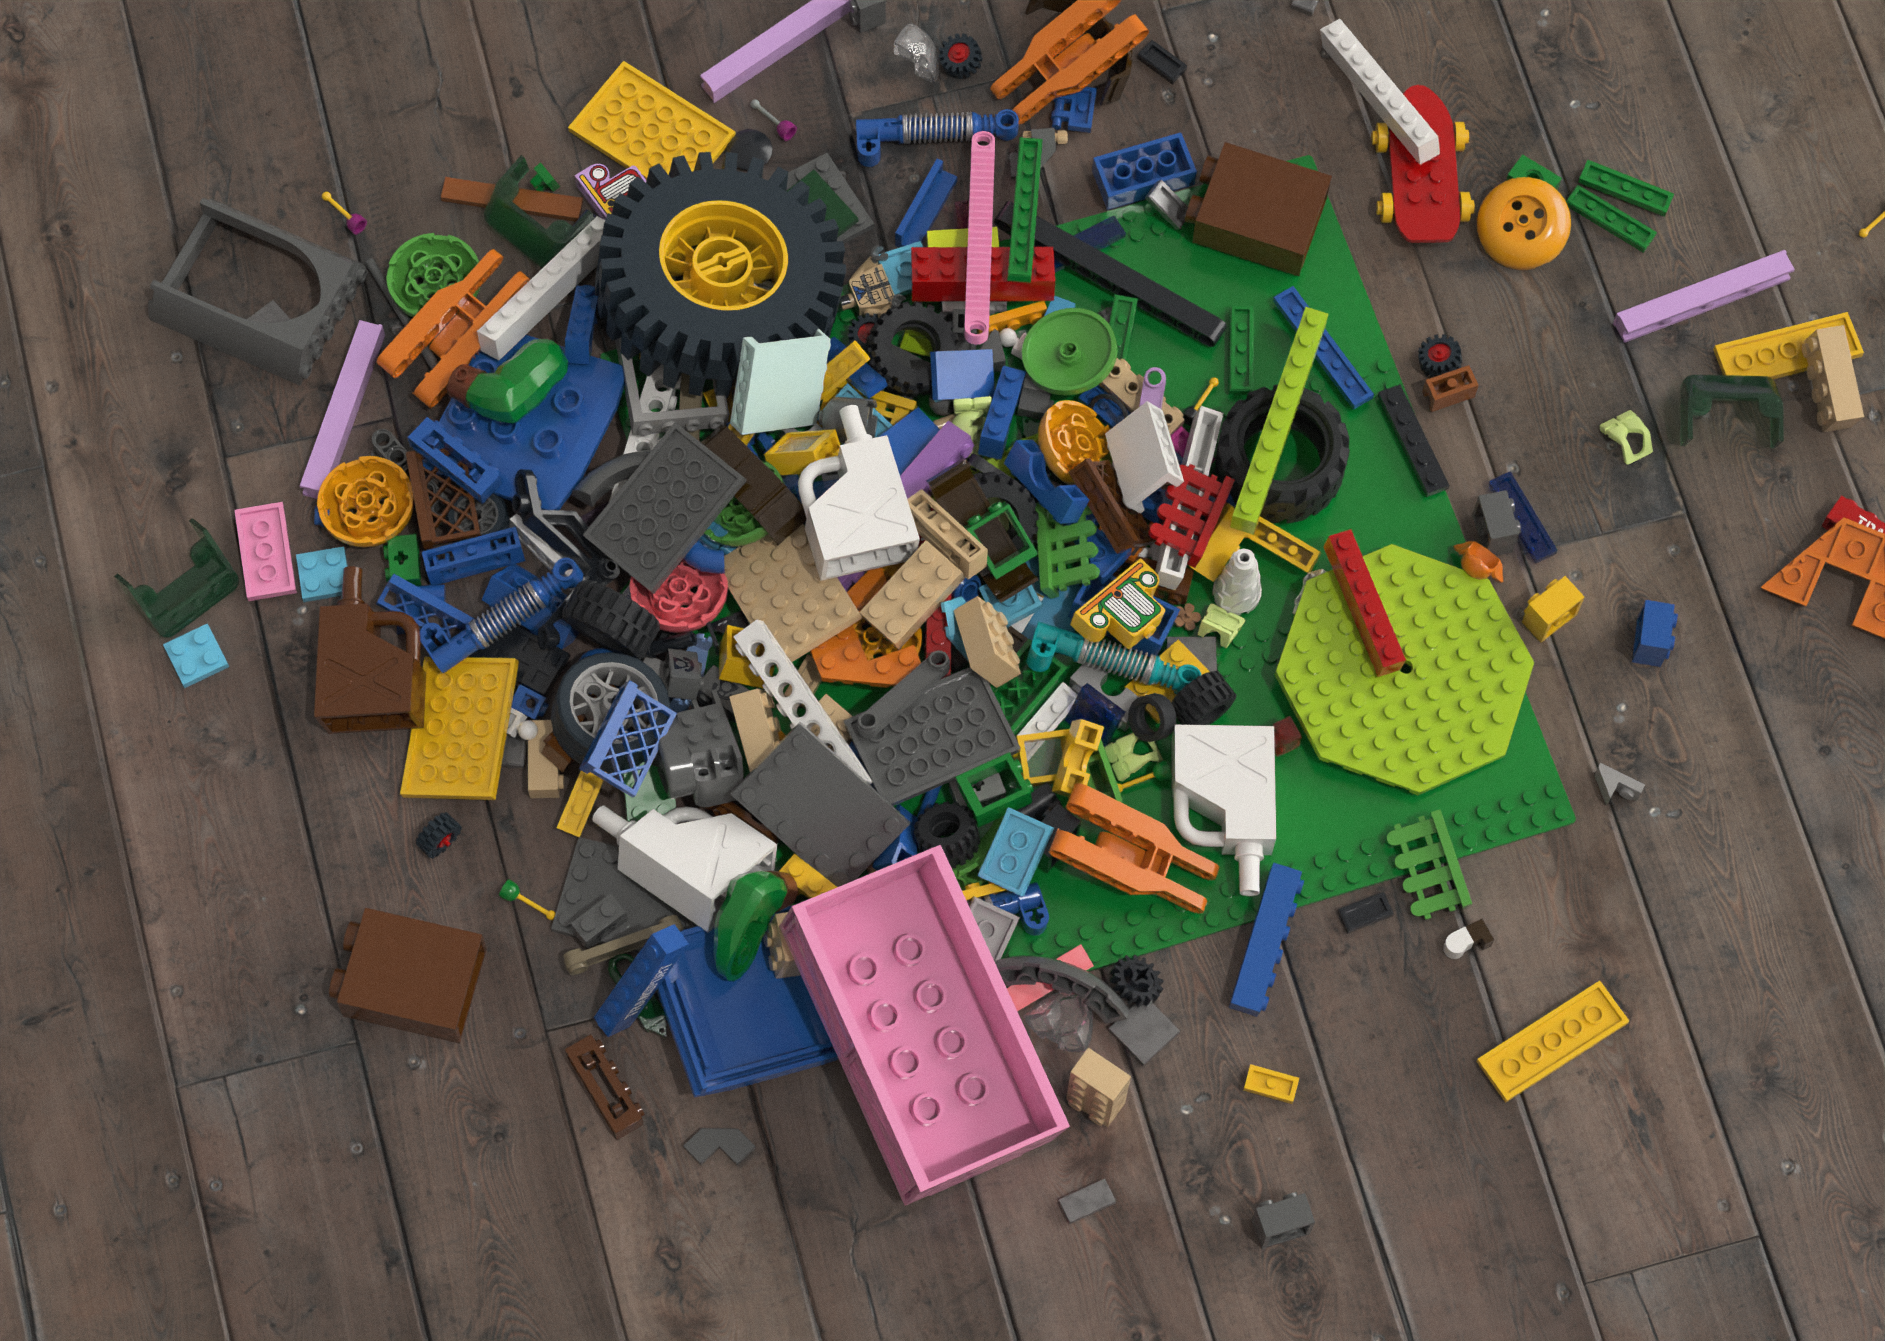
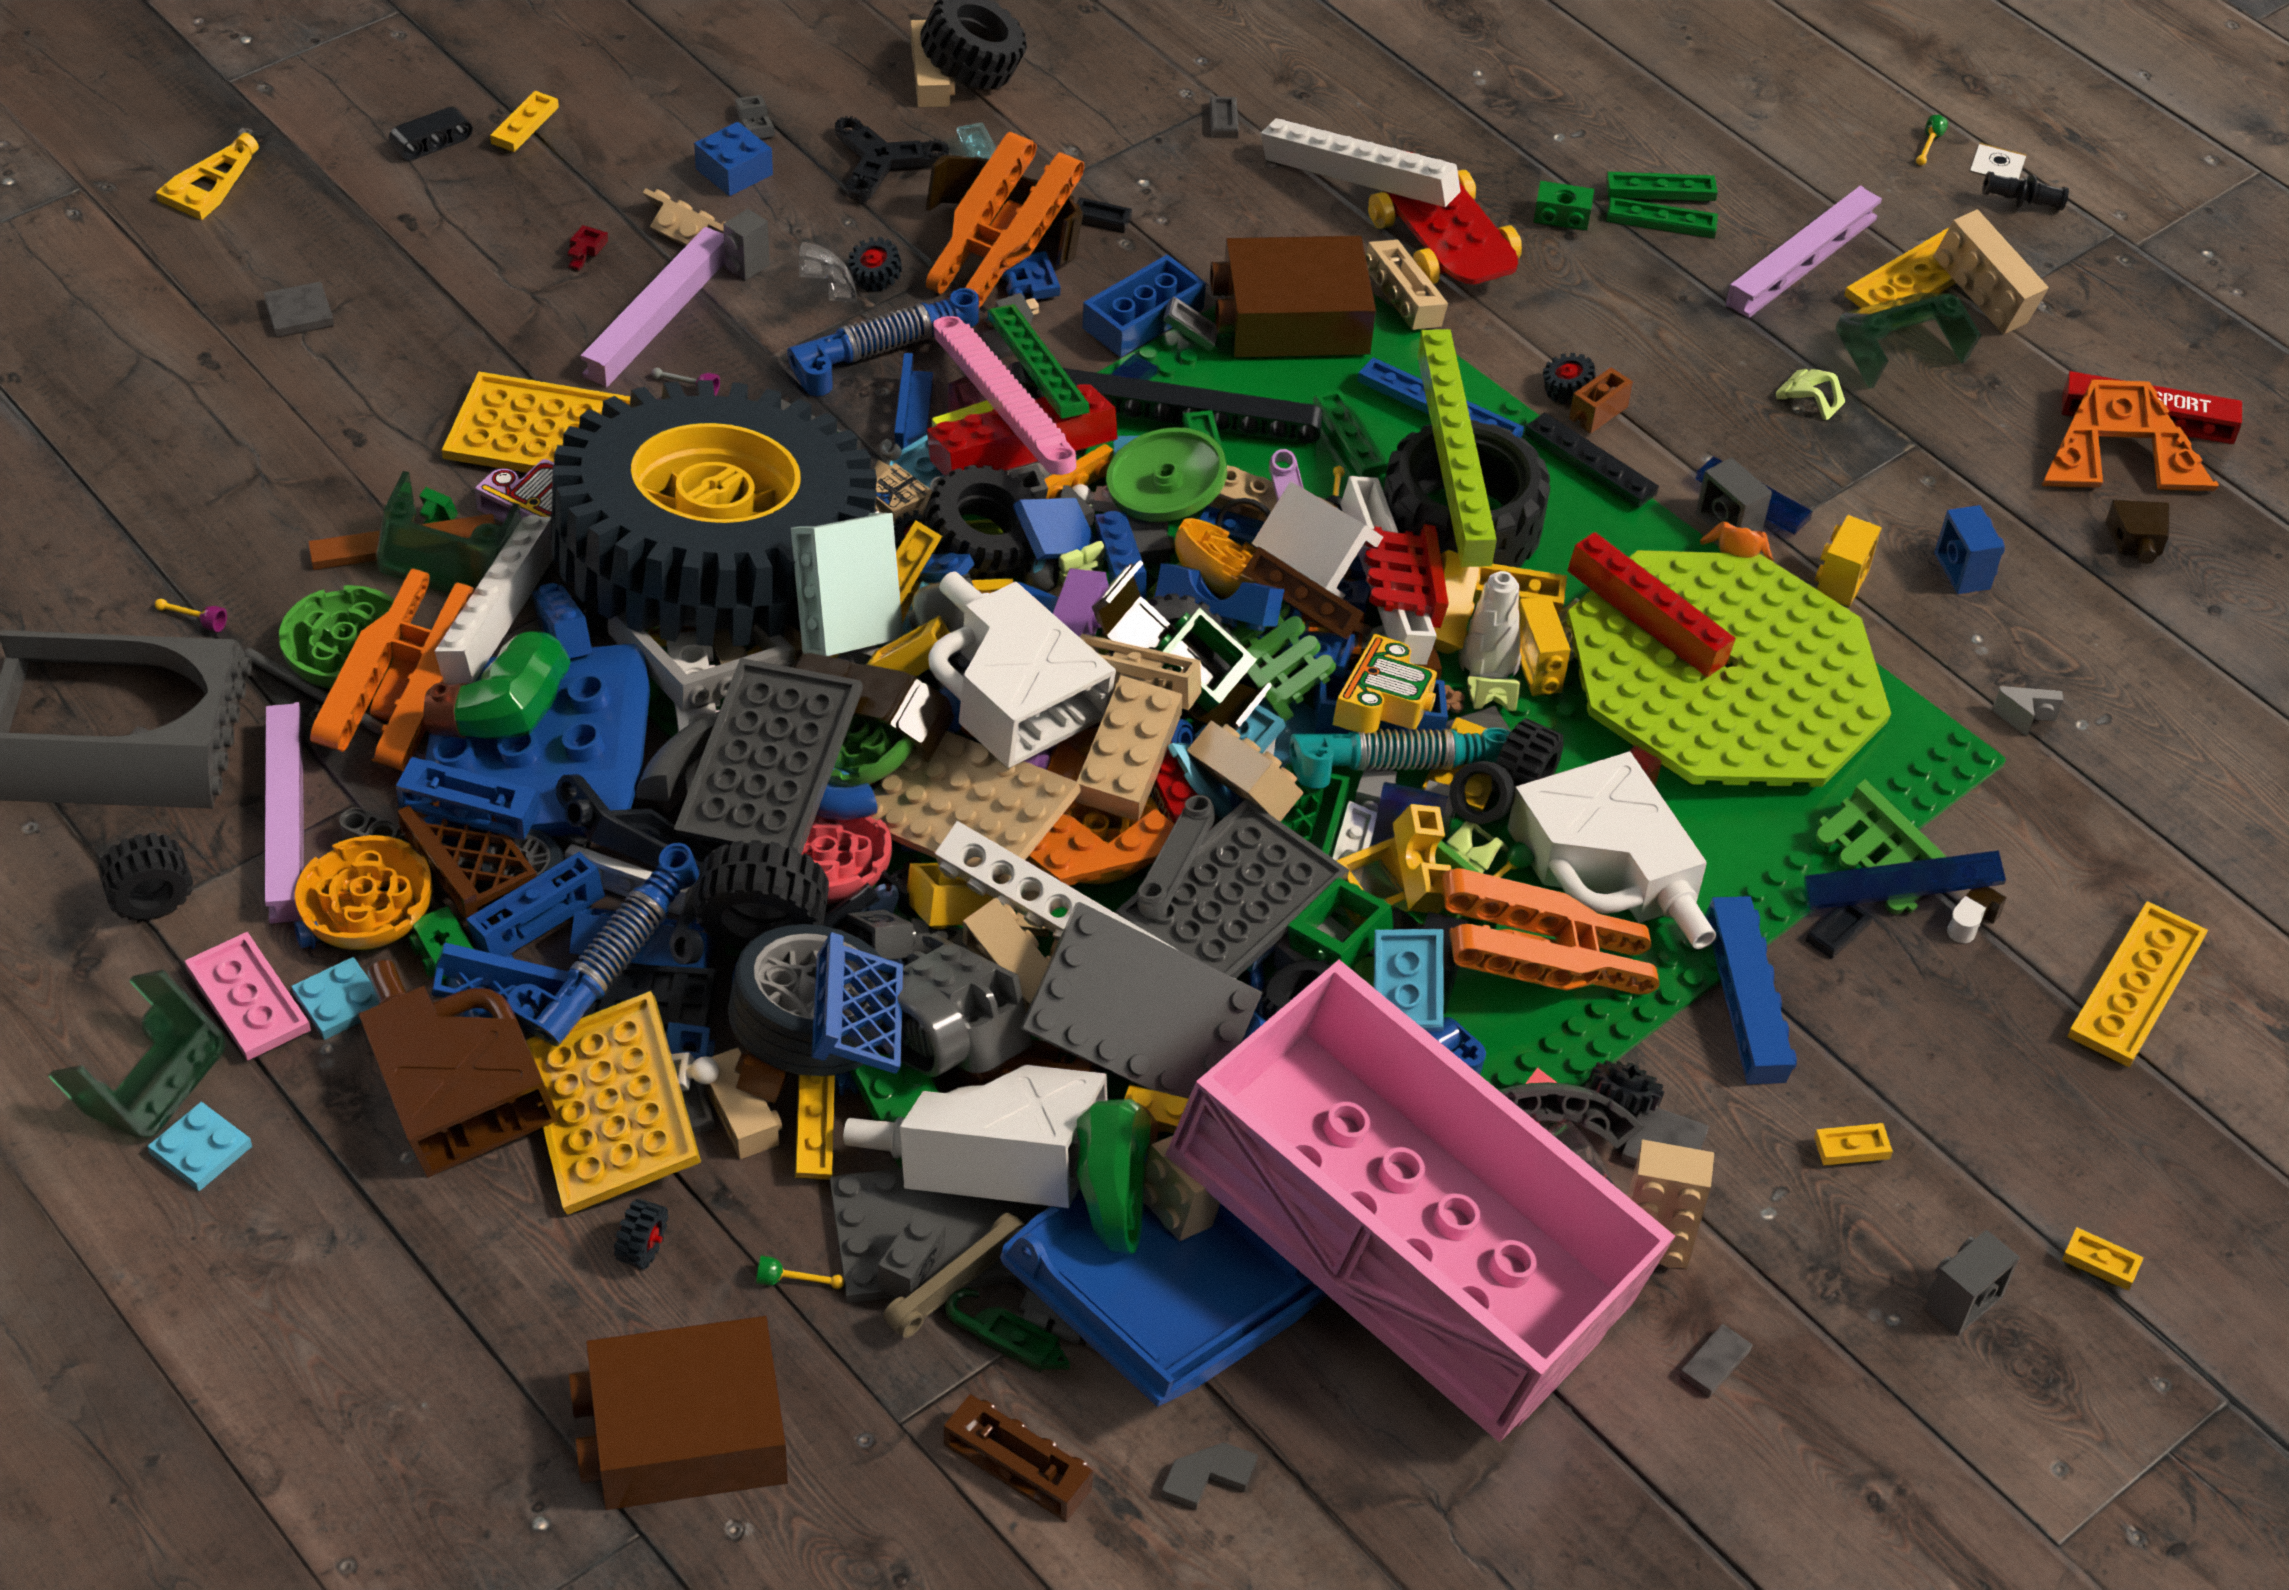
camera: 25 degrees left, 20 degrees down
blue brick [593,924,689,1037] -> none
light orange brick [1477,177,1571,270] -> none
none -> black tyre [98,833,193,921]
none -> tan brick [1365,239,1448,330]
none -> yellow window [1518,596,1571,696]
none -> clear blue tile [1804,850,2006,910]
none -> yellow plate [2062,1227,2144,1291]
none -> dark brown torso [2106,500,2169,564]

